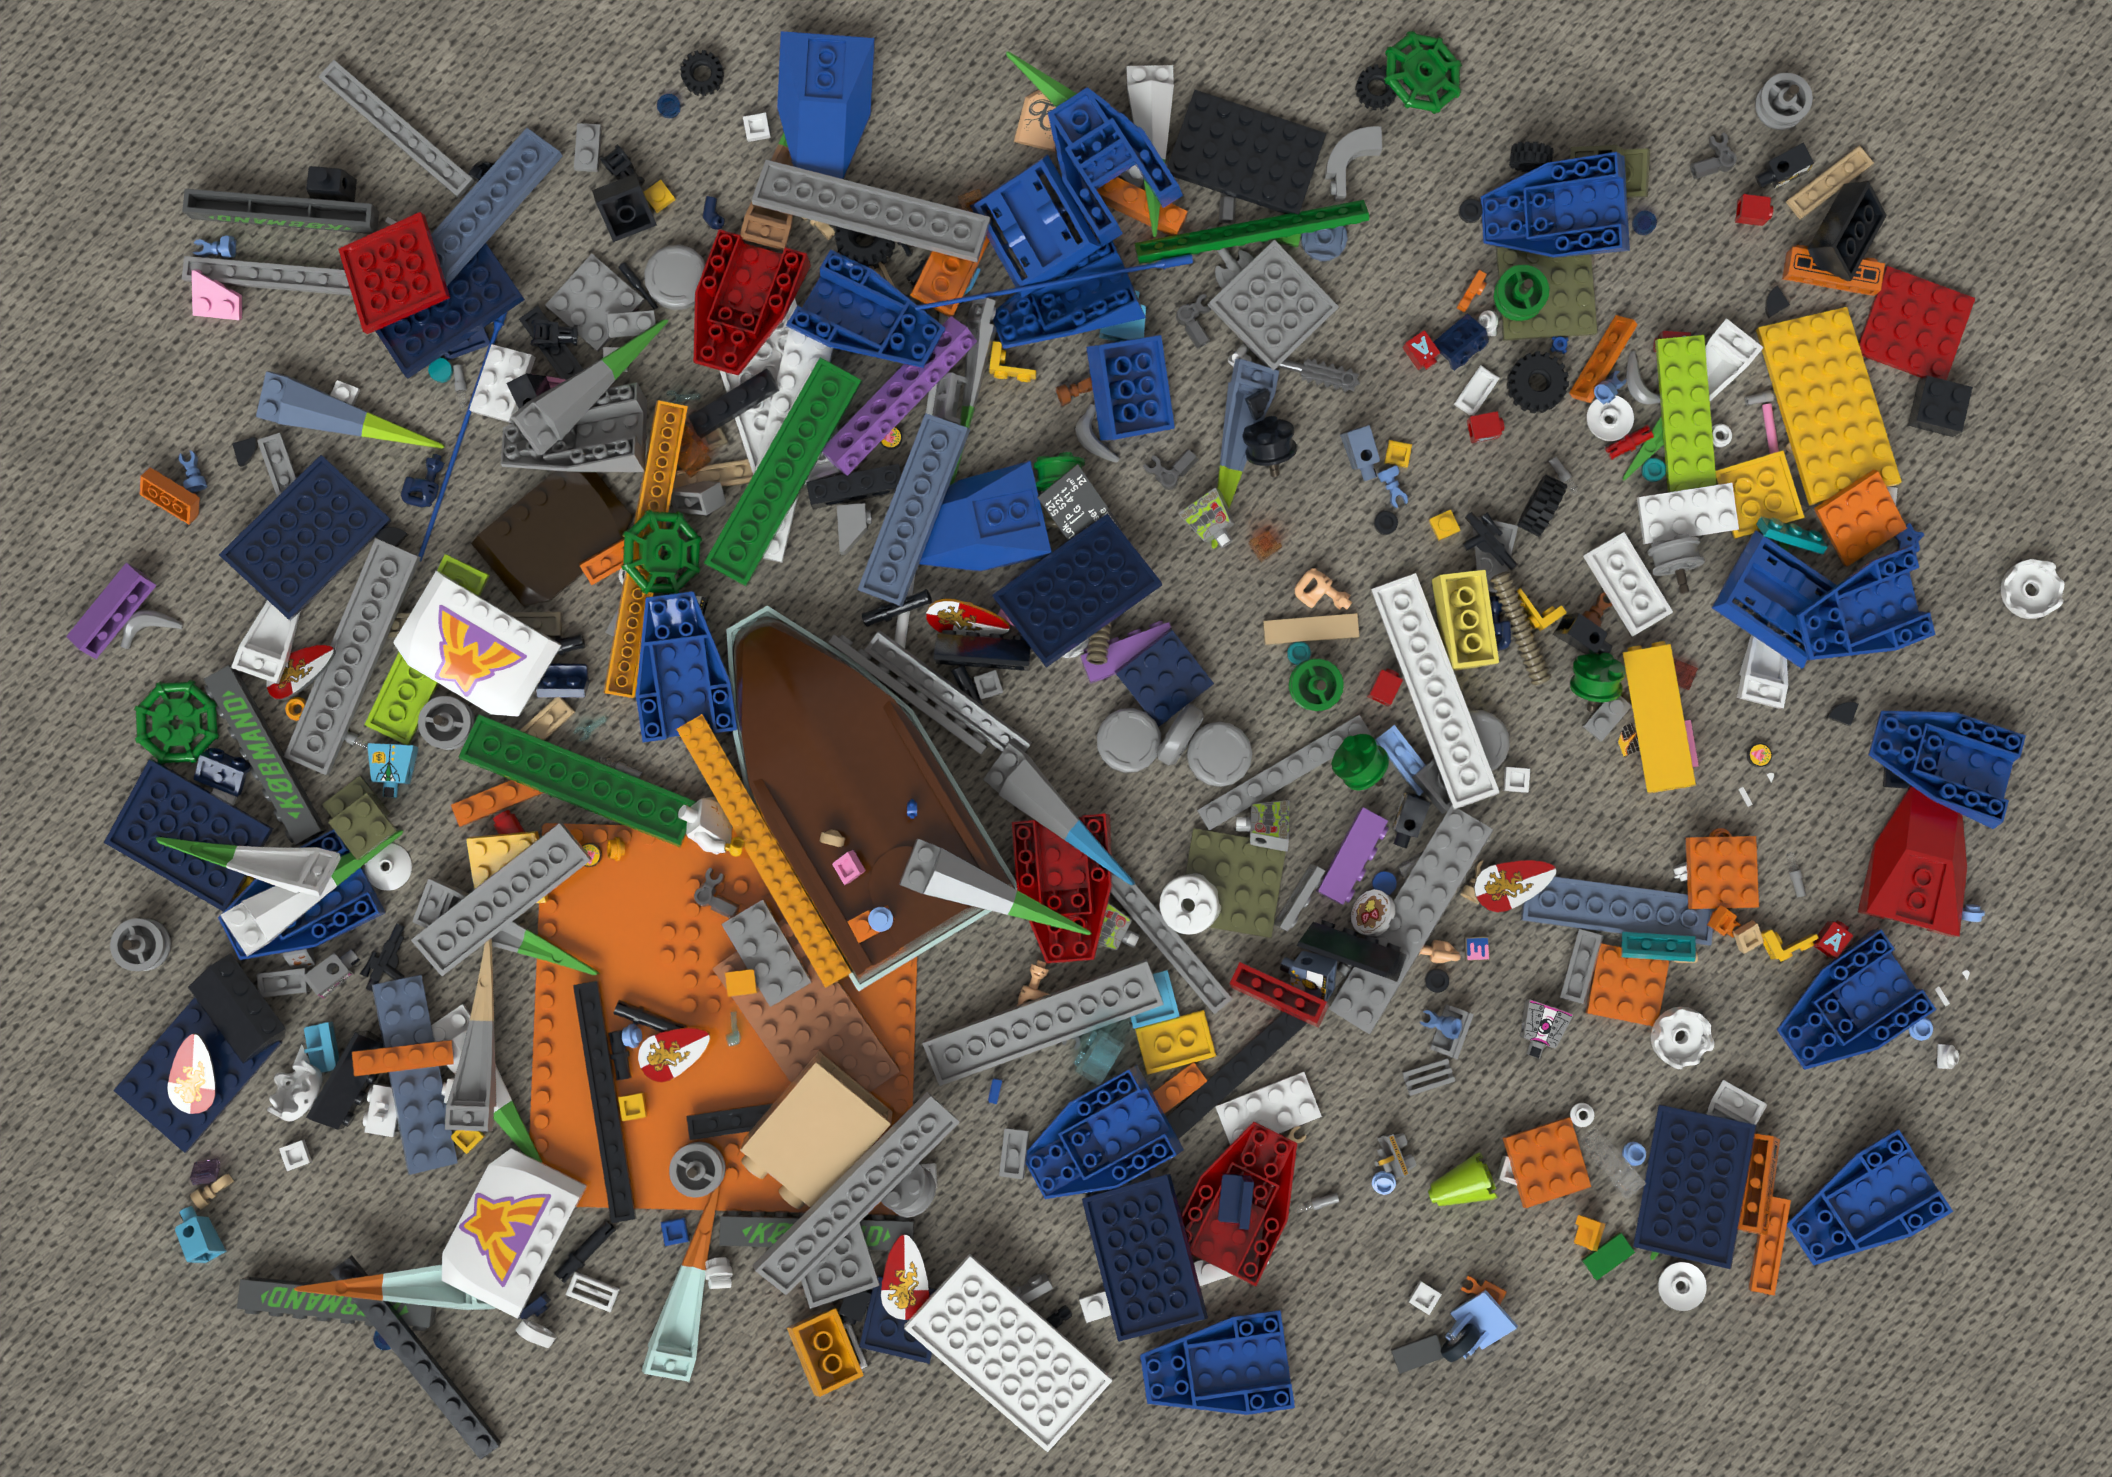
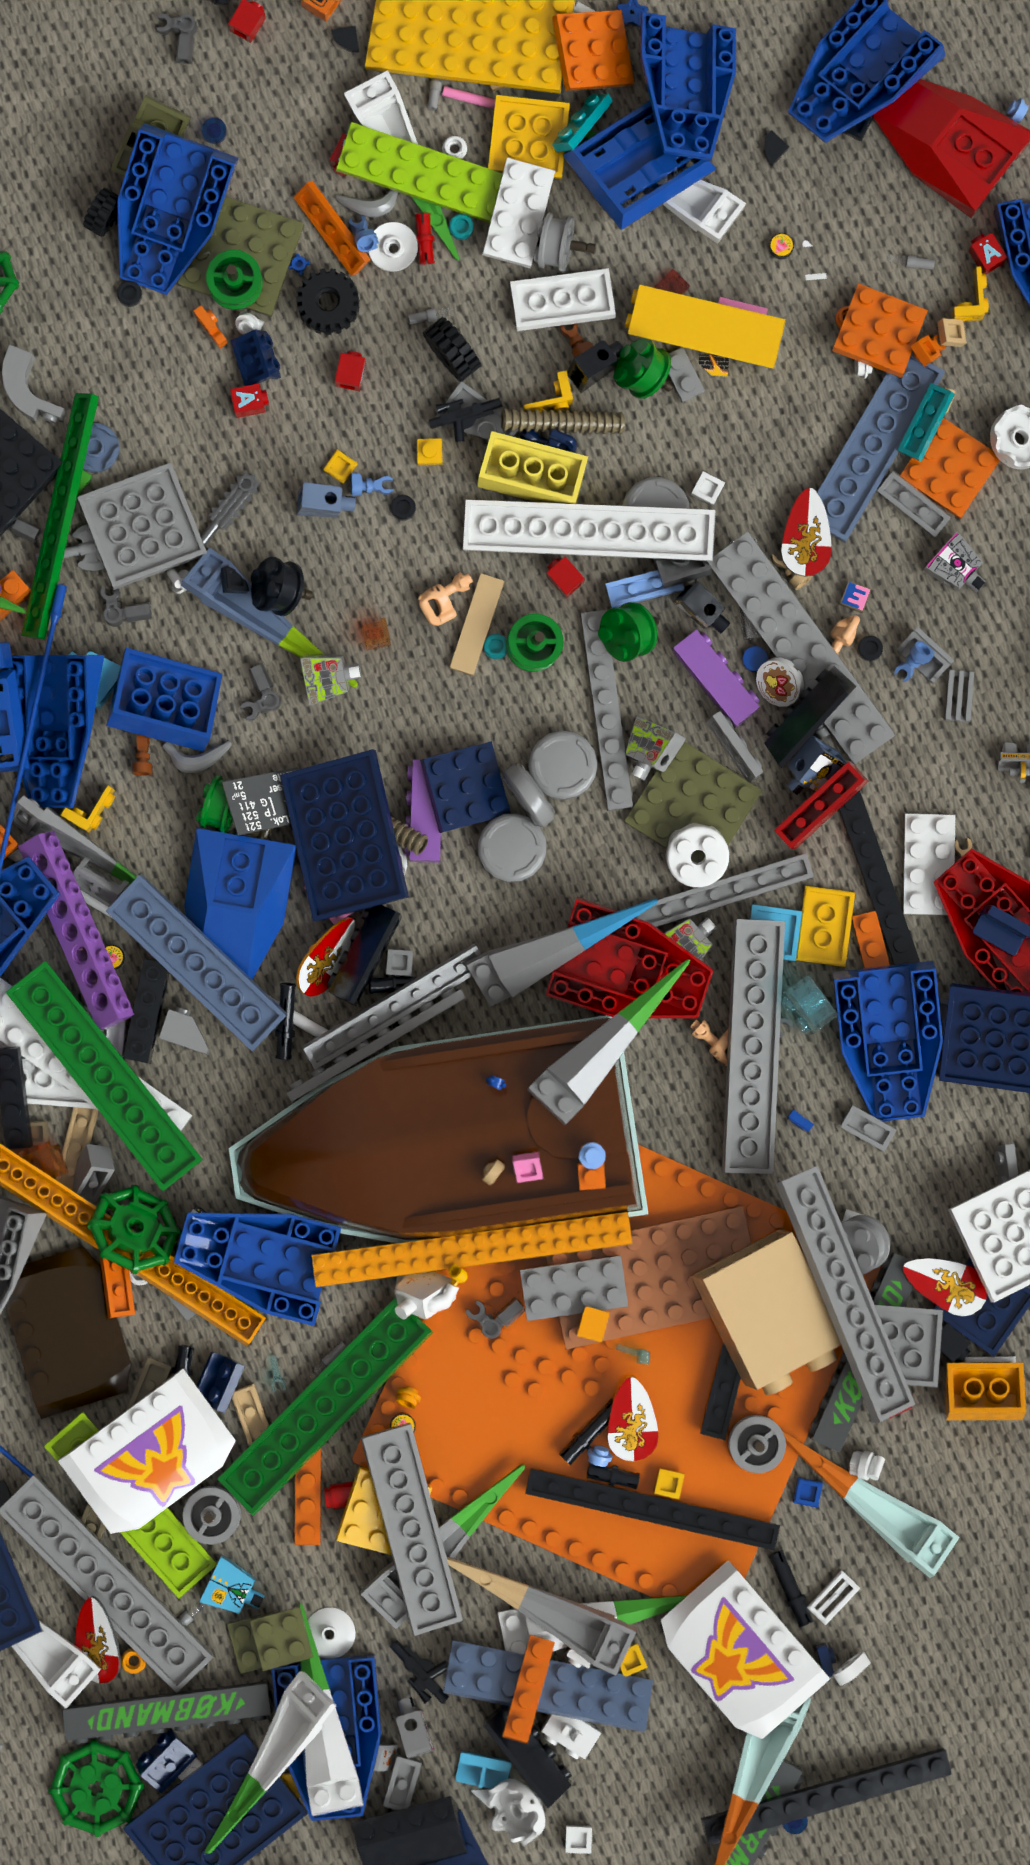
camera: 65 degrees left, 0 degrees up
white tile [1454,365,1500,416] -> none

